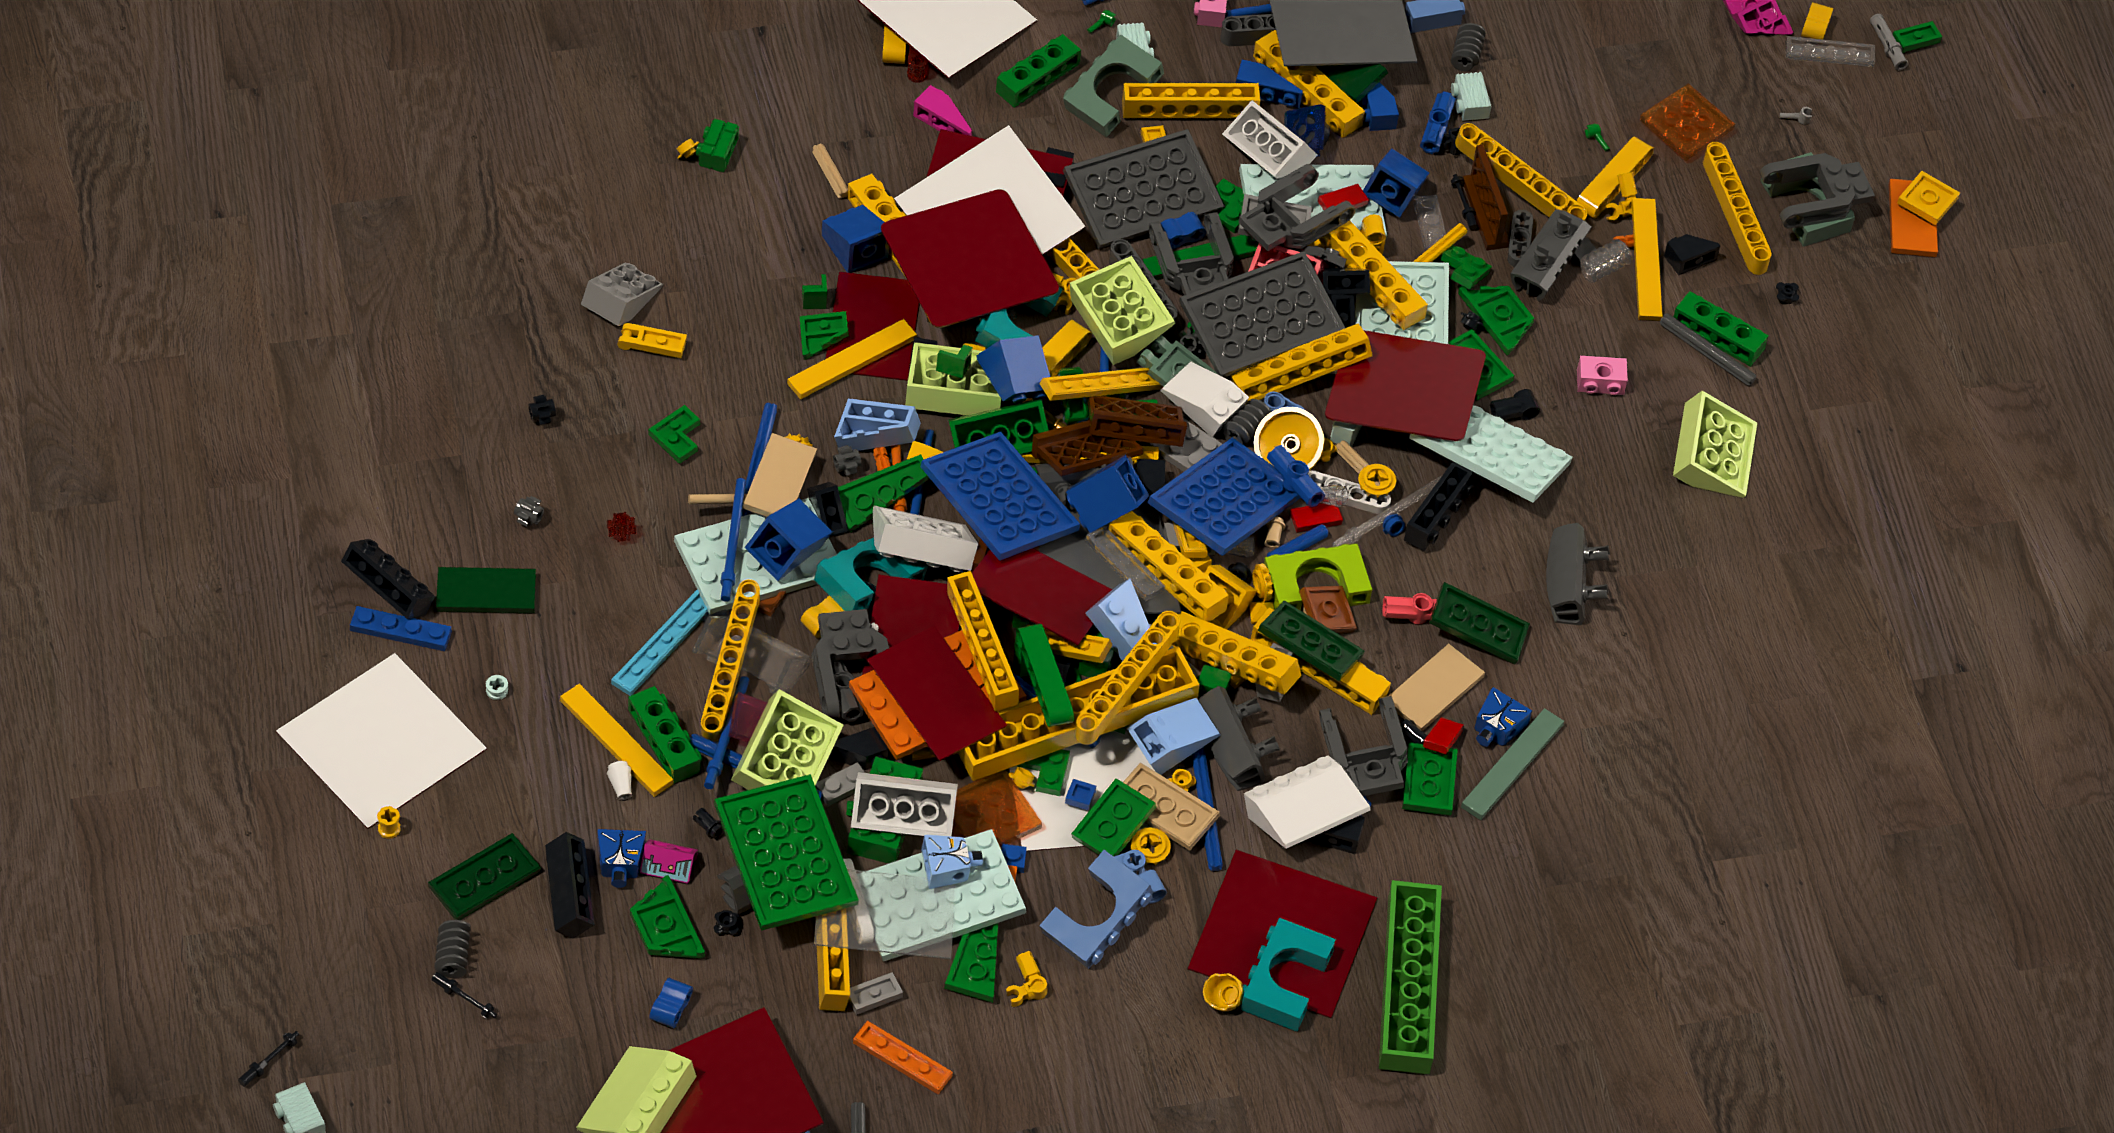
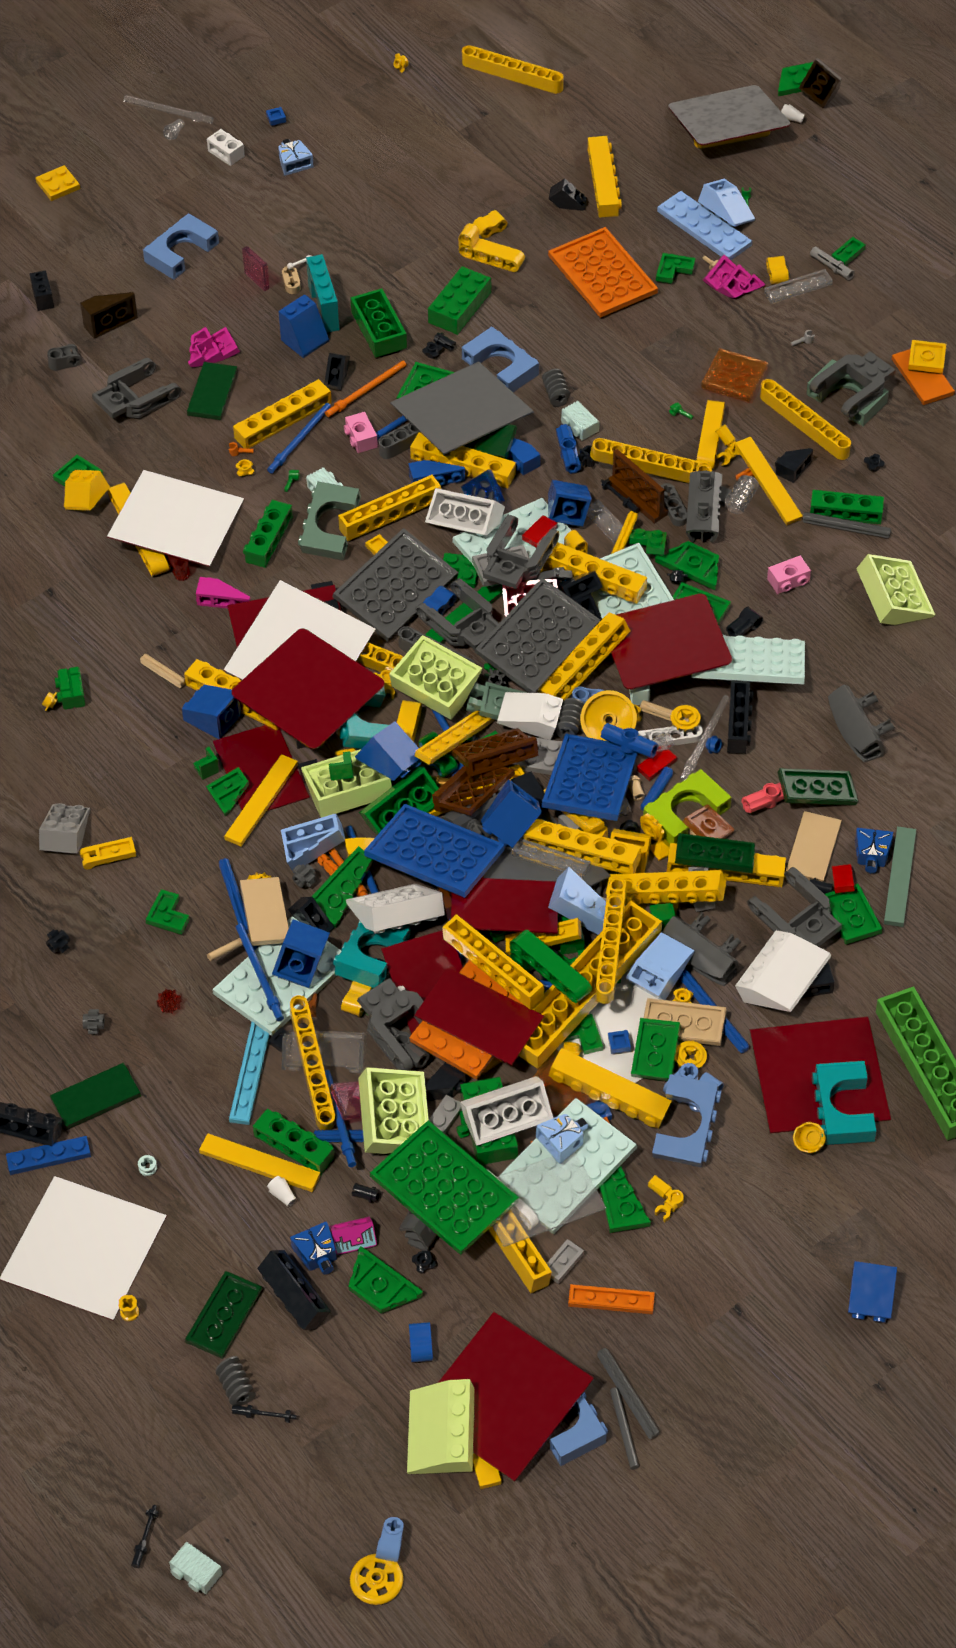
camera: 20 degrees left, 0 degrees up
none -> yellow brick [548,1048,671,1129]

